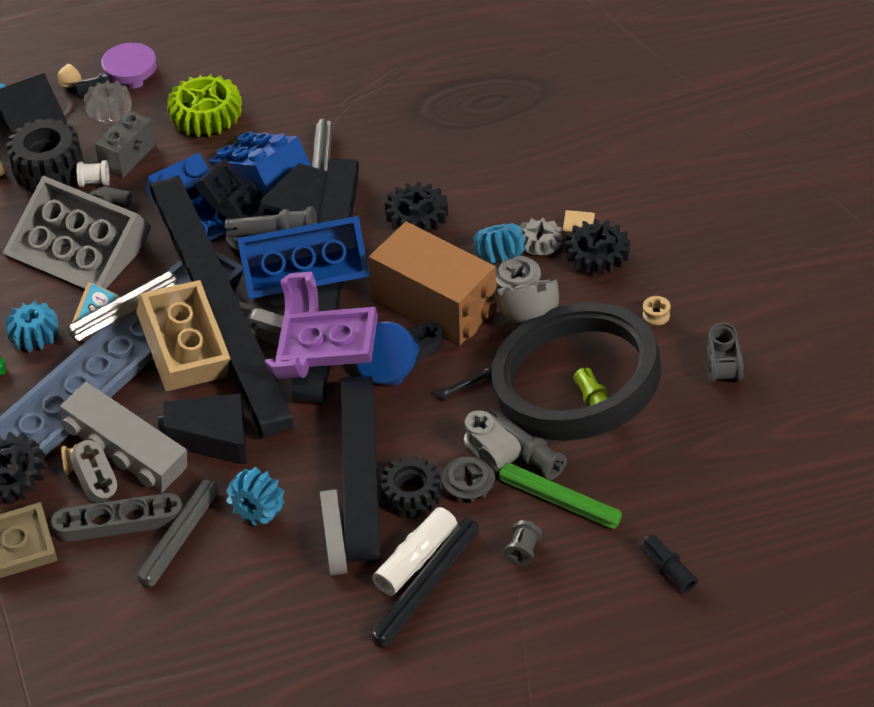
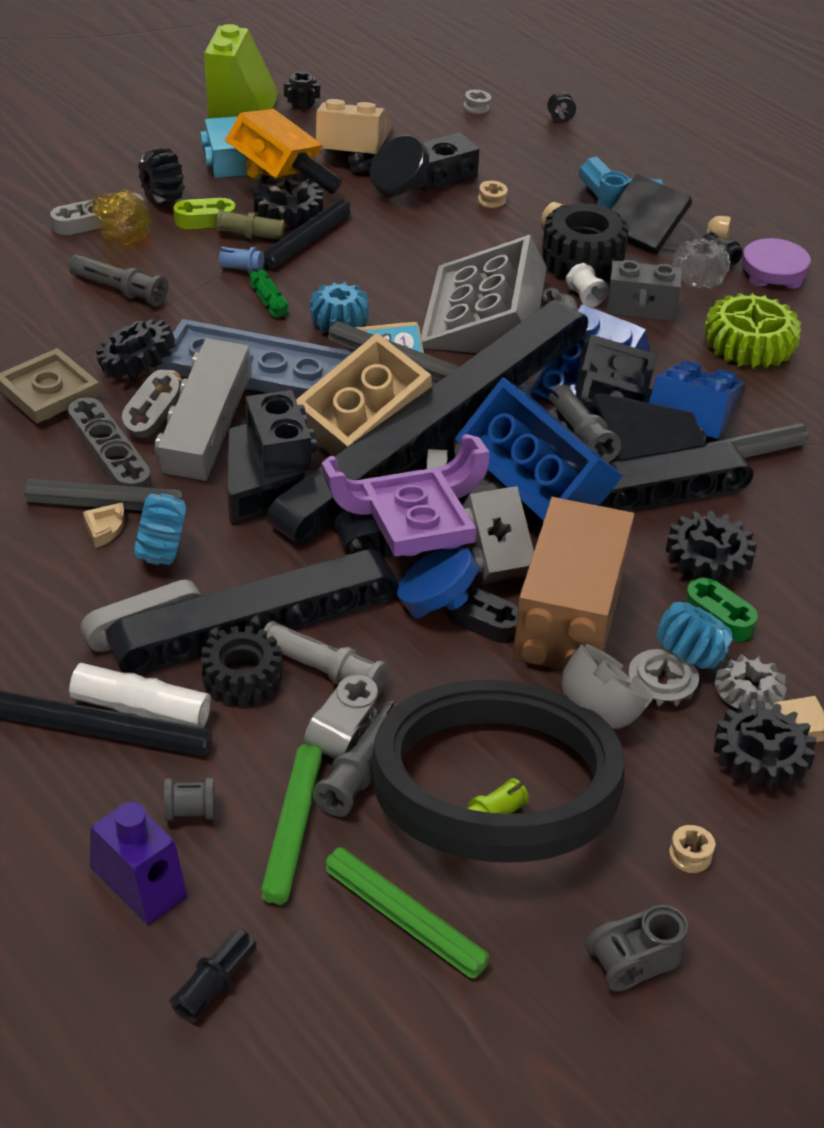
camera: 65 degrees right, 5 degrees down
black hinge [436,366,492,401] -> none
dark grey gear [442,457,495,503] -> none
none -> tan tile [83,503,125,548]
none -> dark purple torso [90,802,187,926]
none -> black brick [246,390,317,477]
none -> light grey pin [264,621,390,696]
none -> bright green axle [326,847,489,979]
none -> light grey brick [463,486,534,585]
none -> green beam [685,578,758,642]

